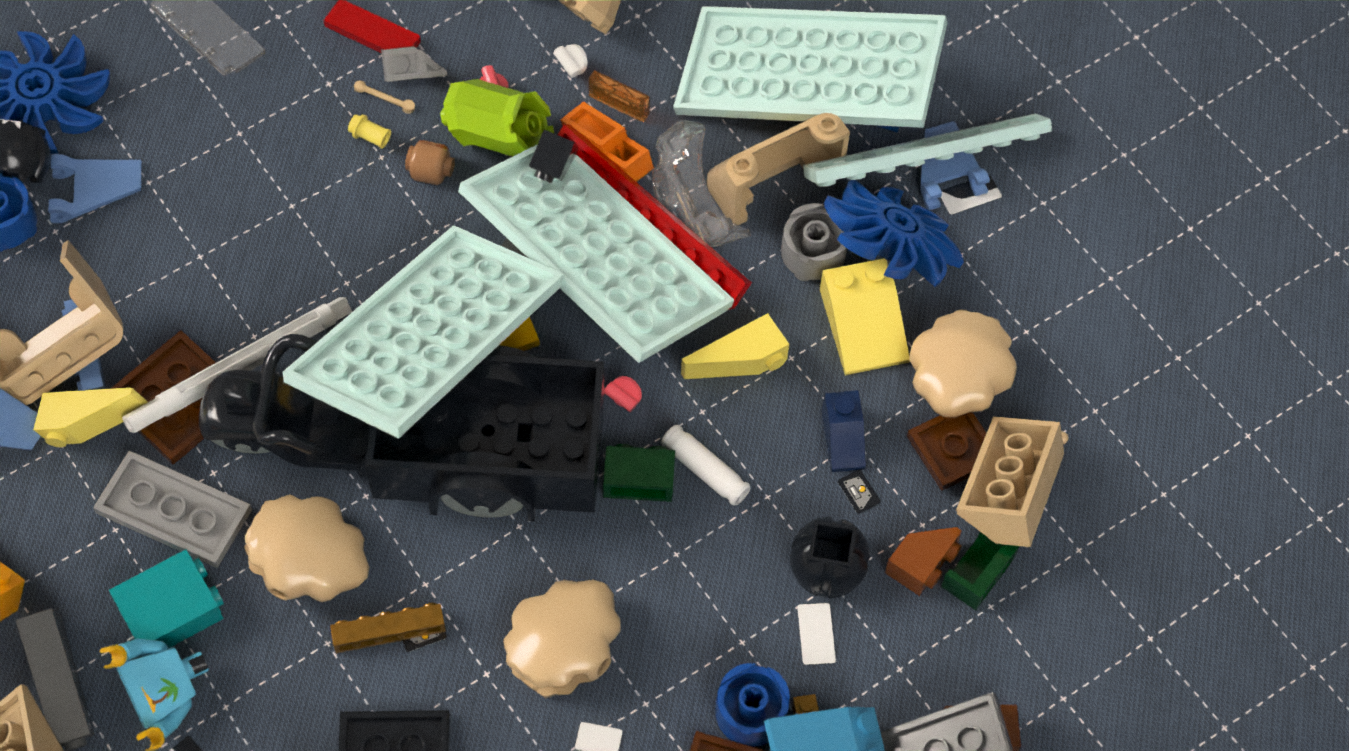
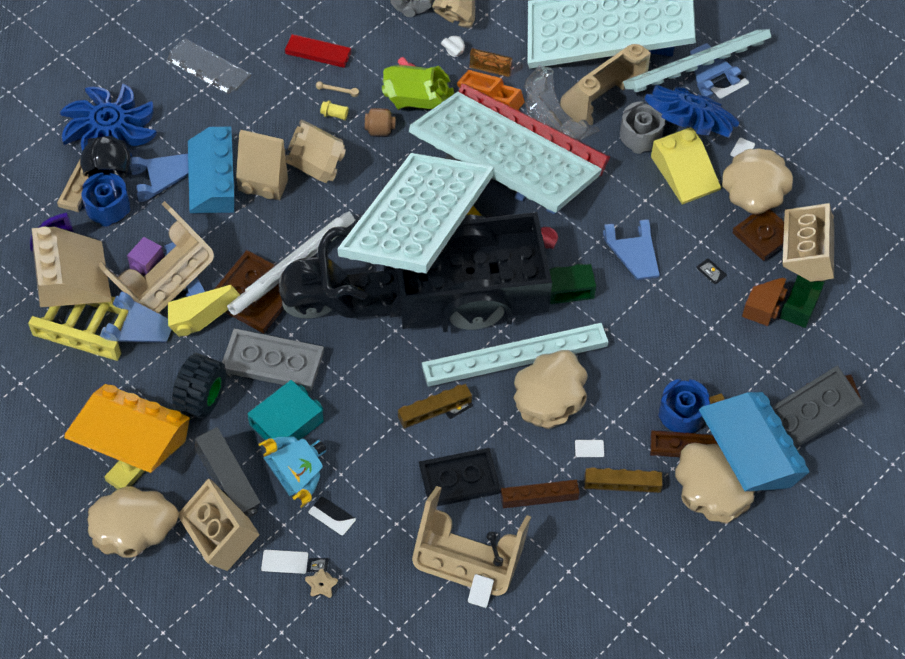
camera: 10 degrees left, 5 degrees down
tan piece [244,494,370,602] -> none
light grey slope [381,46,447,82] -> none
black slope [529,130,579,184] -> none
white axle [661,425,751,505] -> none
light yellow slope [681,313,789,379] -> none
black piece [790,516,870,598] -> none
white sticker [797,603,836,665] -> none
dark blue slope [822,390,866,472] -> none
none -> medium lavender brick [127,237,164,276]
none -> black wheel [172,353,226,419]
none -> dark azure slope [188,127,234,213]
none -> tan slope [236,130,288,200]
none -> tan brick [285,120,346,183]
none -> light aqua plate [422,323,608,387]
none -> medium blue flag [603,220,659,280]
none -> white sticker [730,138,755,157]

